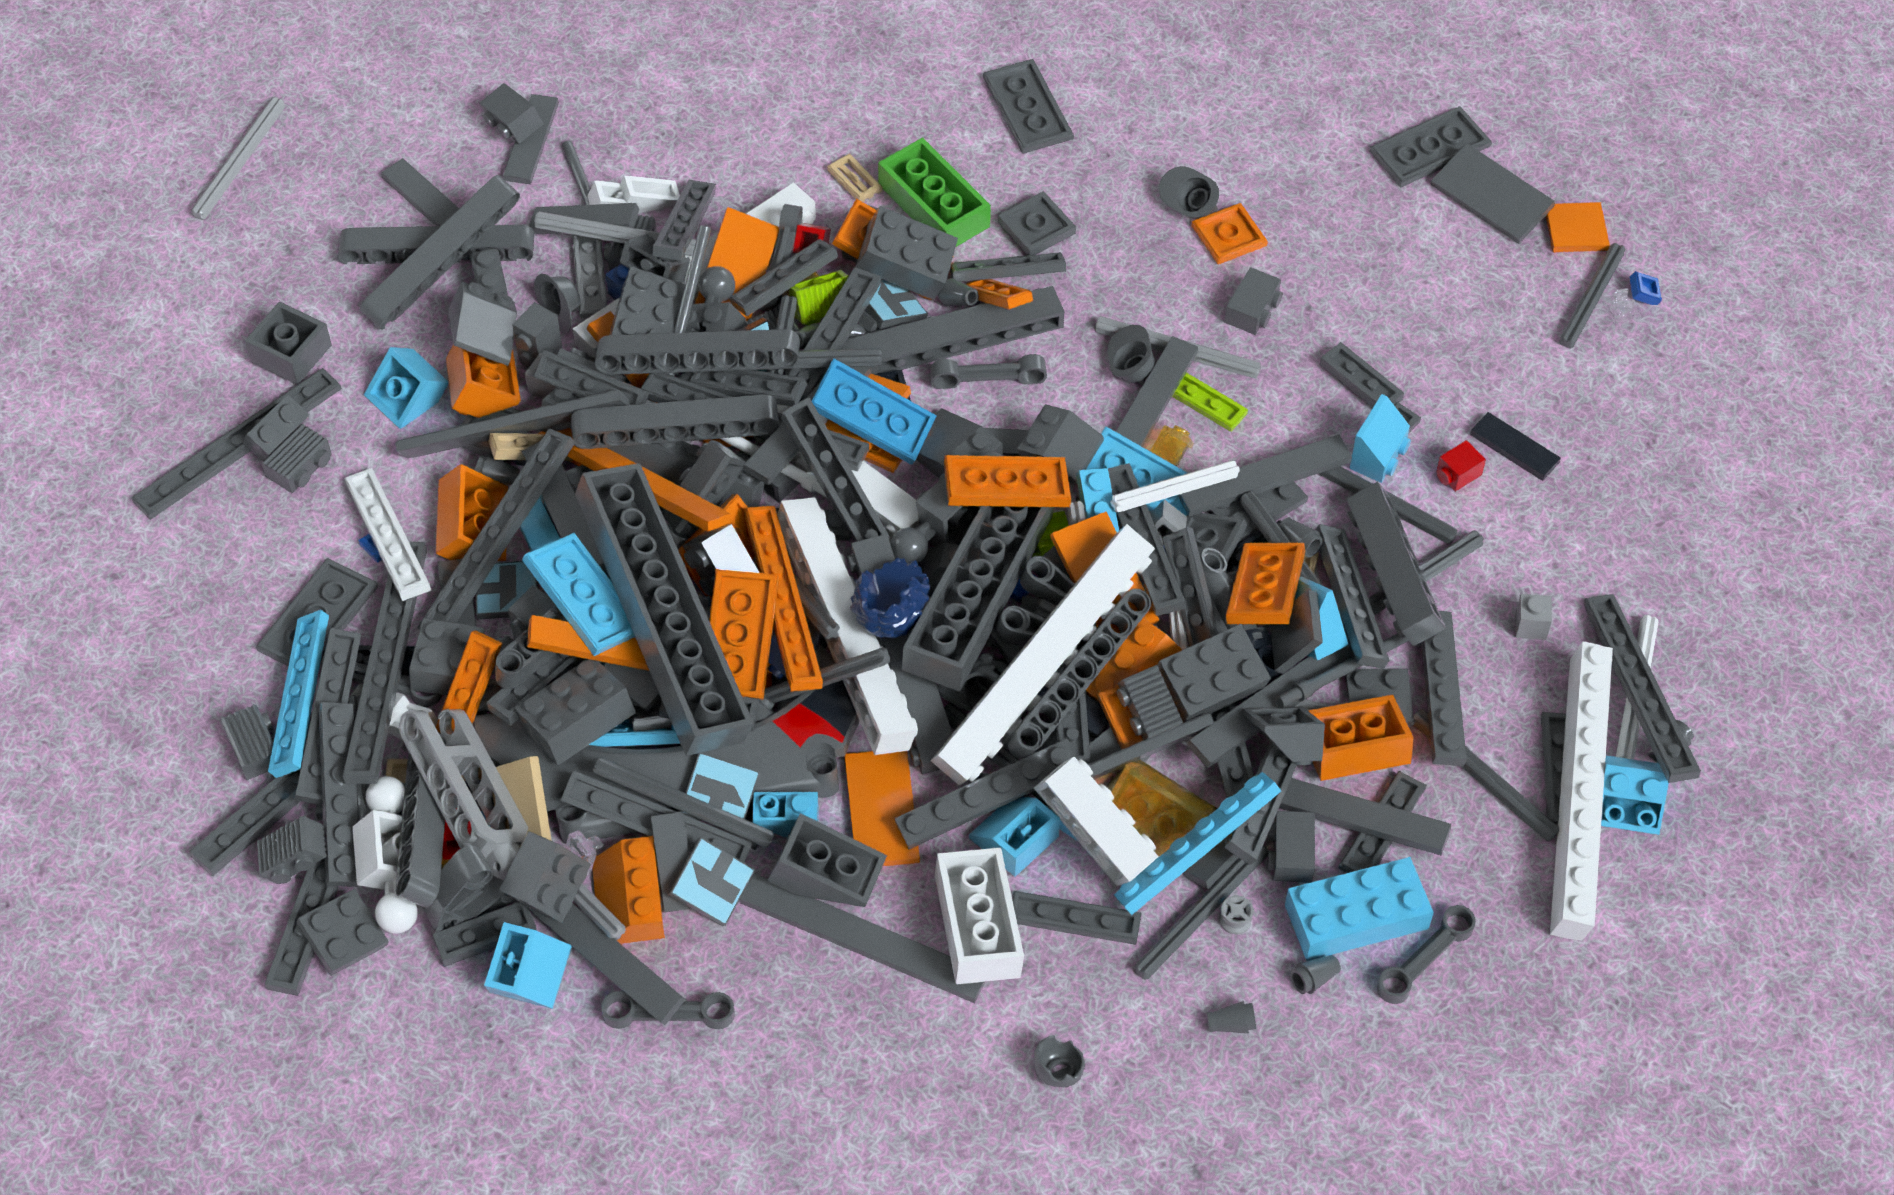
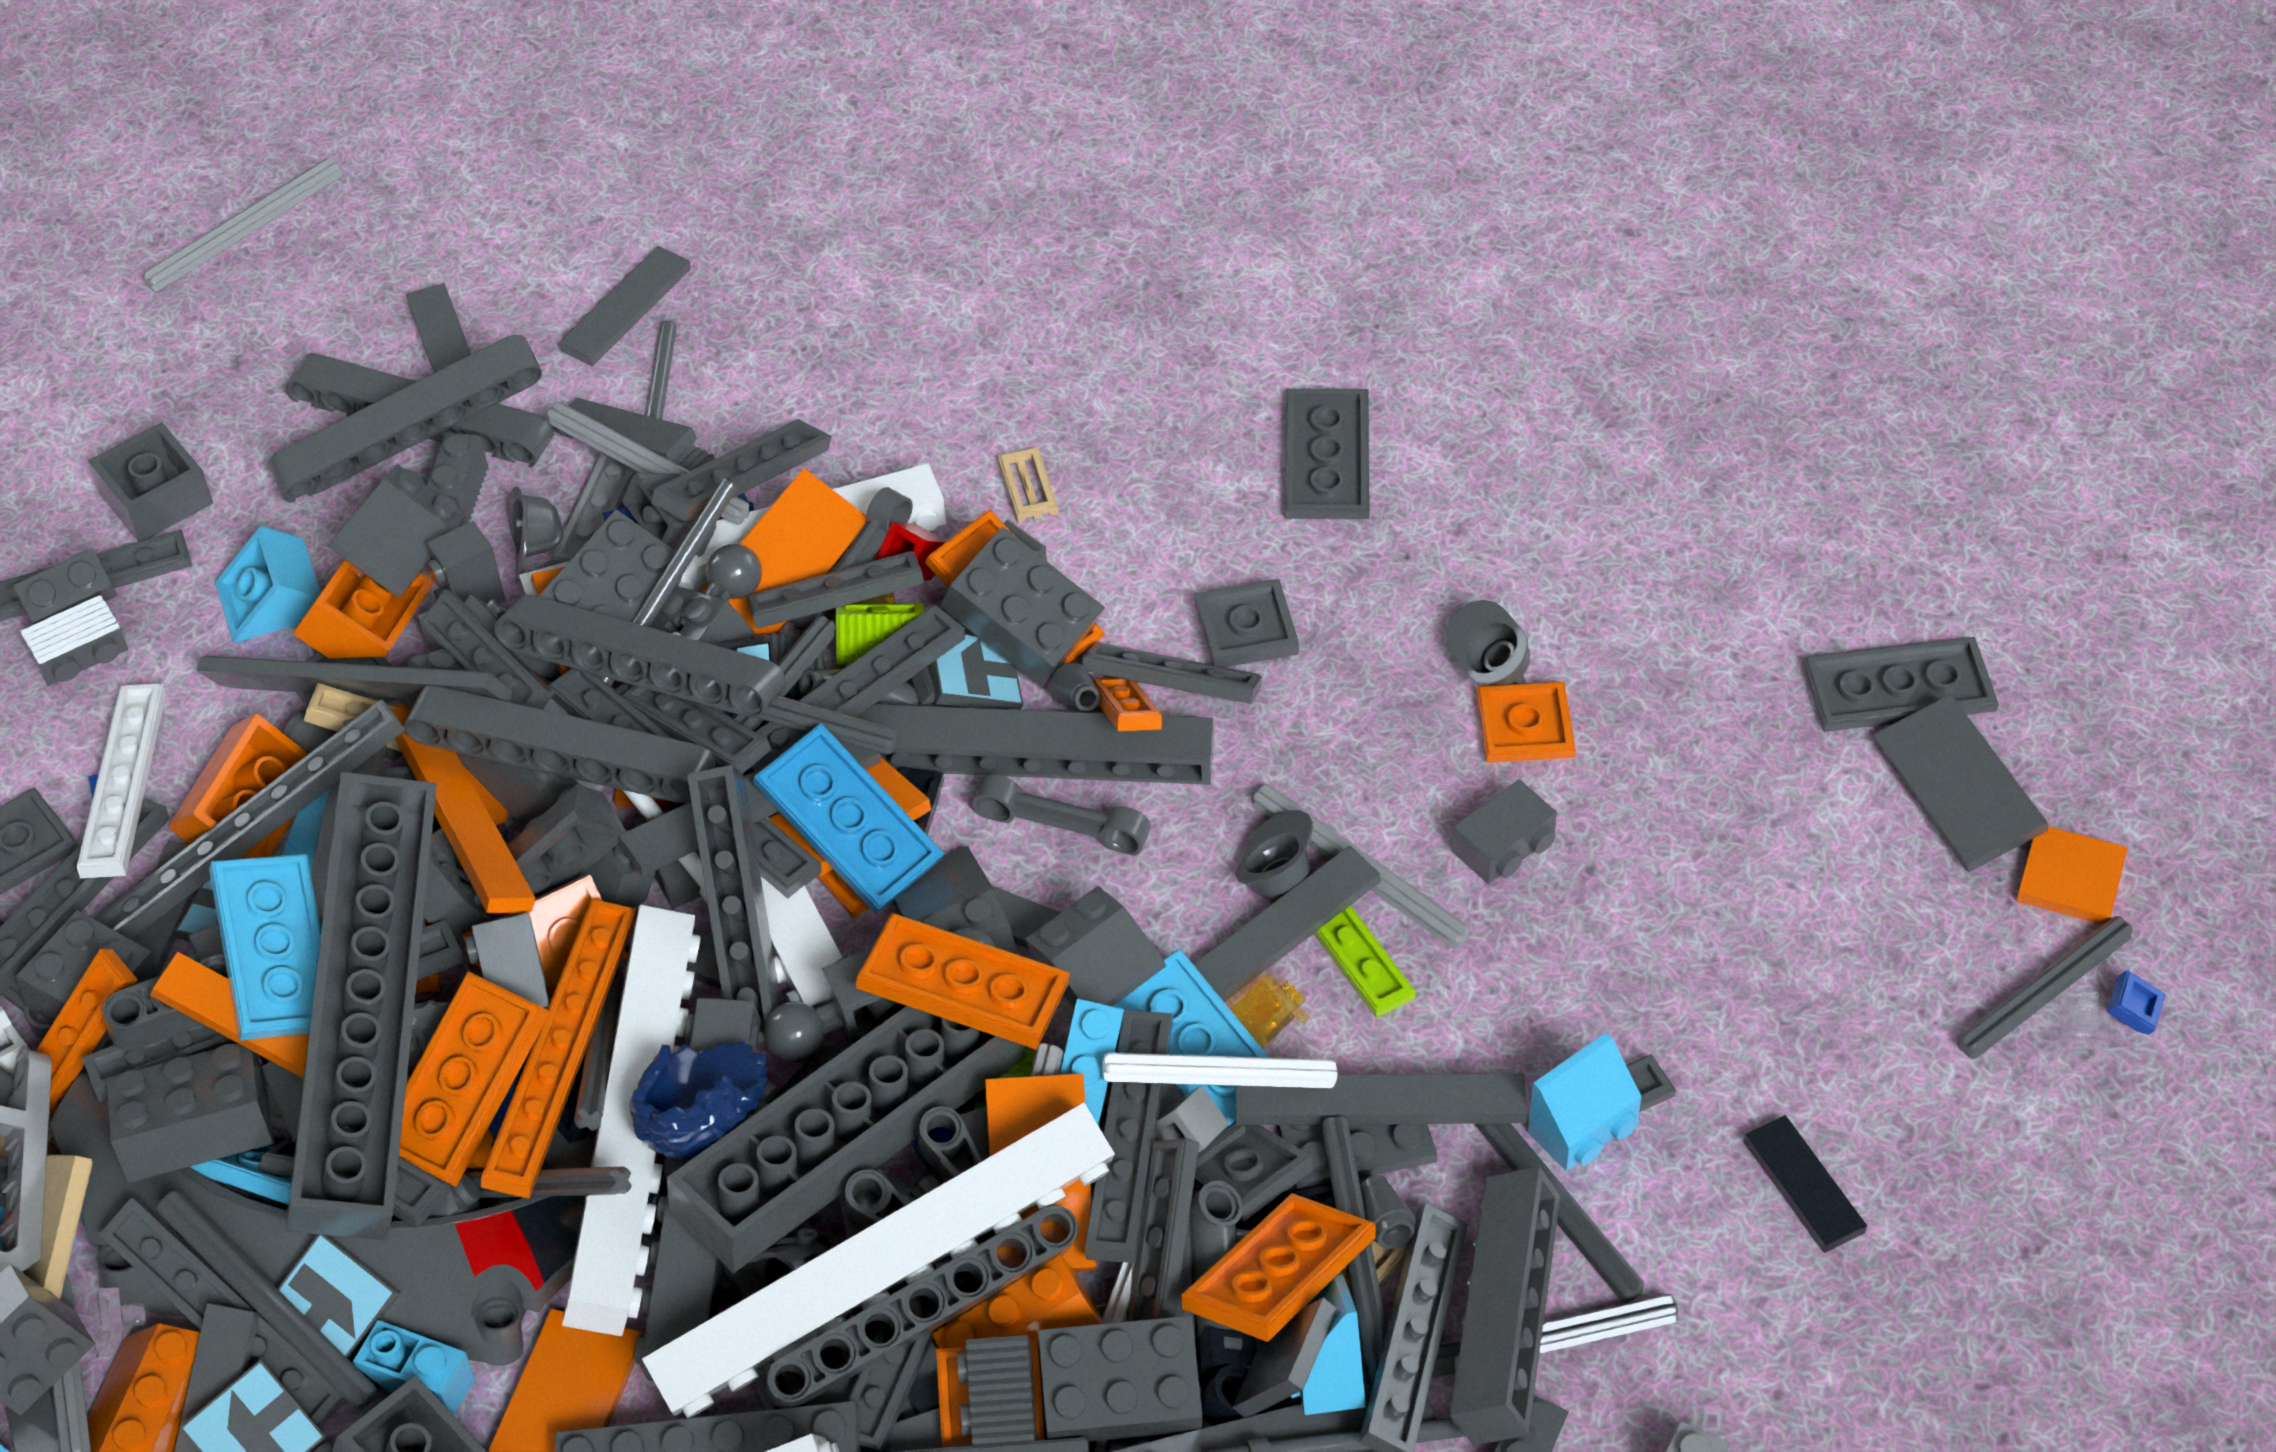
camera: 25 degrees right, 5 degrees down
dark grey brick [479,83,544,144] -> none
white slope [587,175,680,214] -> none
bright green brick [878,137,991,247] -> none
dark grey plate [1320,342,1404,407] -> none
red brick [1436,440,1486,492] -> none

